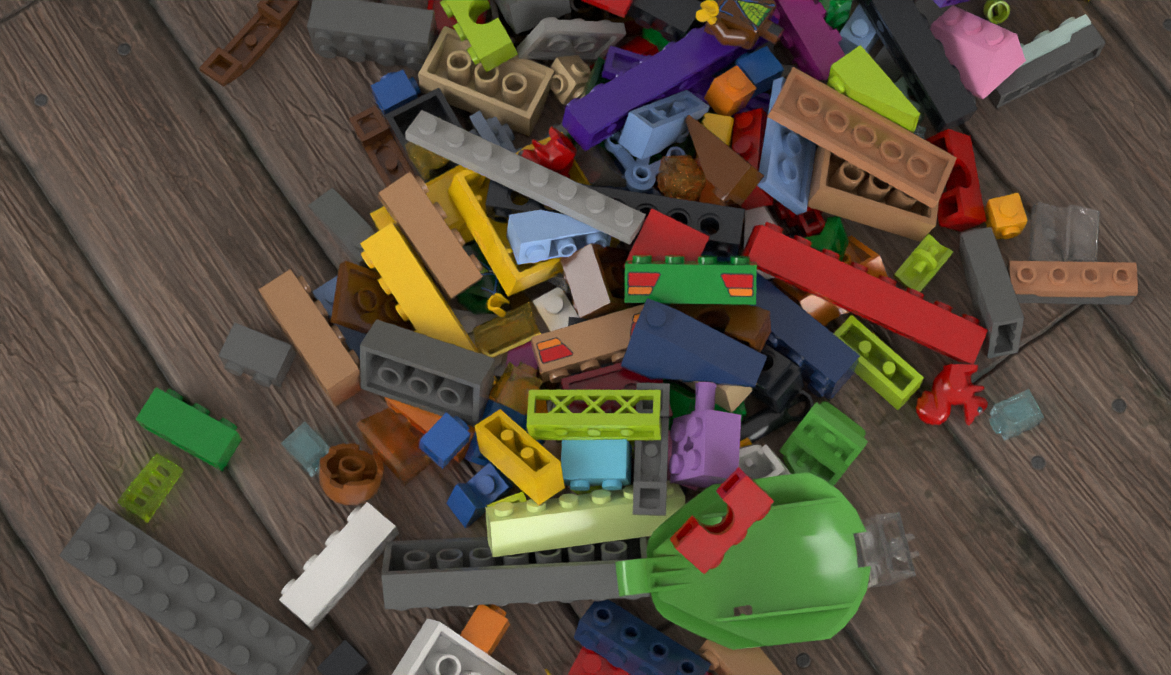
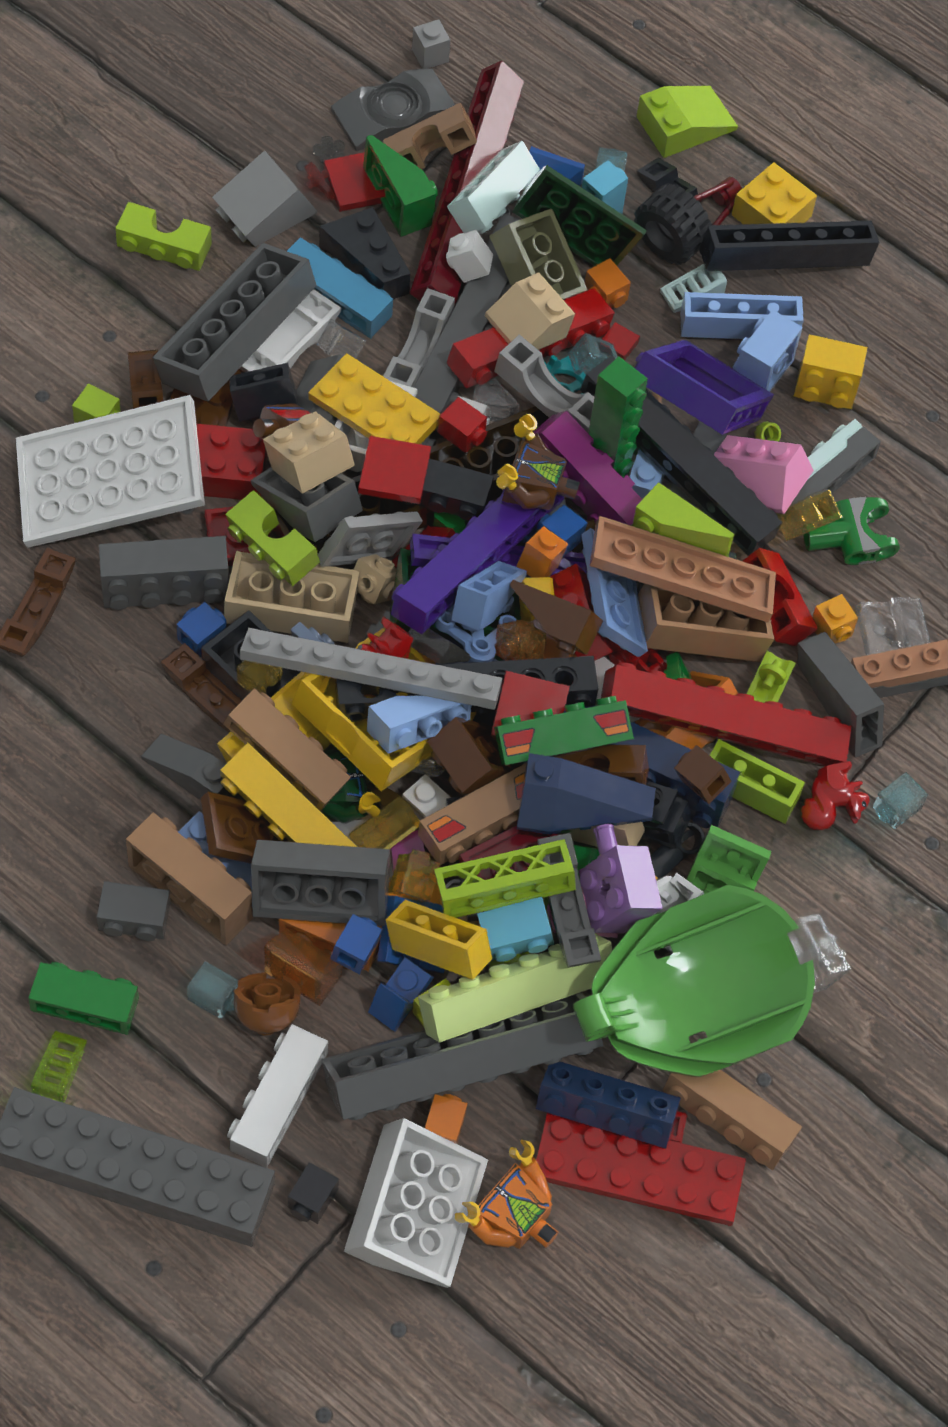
camera: 25 degrees left, 10 degrees down
red arch [670,467,774,574] -> none
none -> reddish brown brick [674,745,732,804]
none -> clear yellow slope [776,489,842,541]
none -> green connector [803,497,900,565]

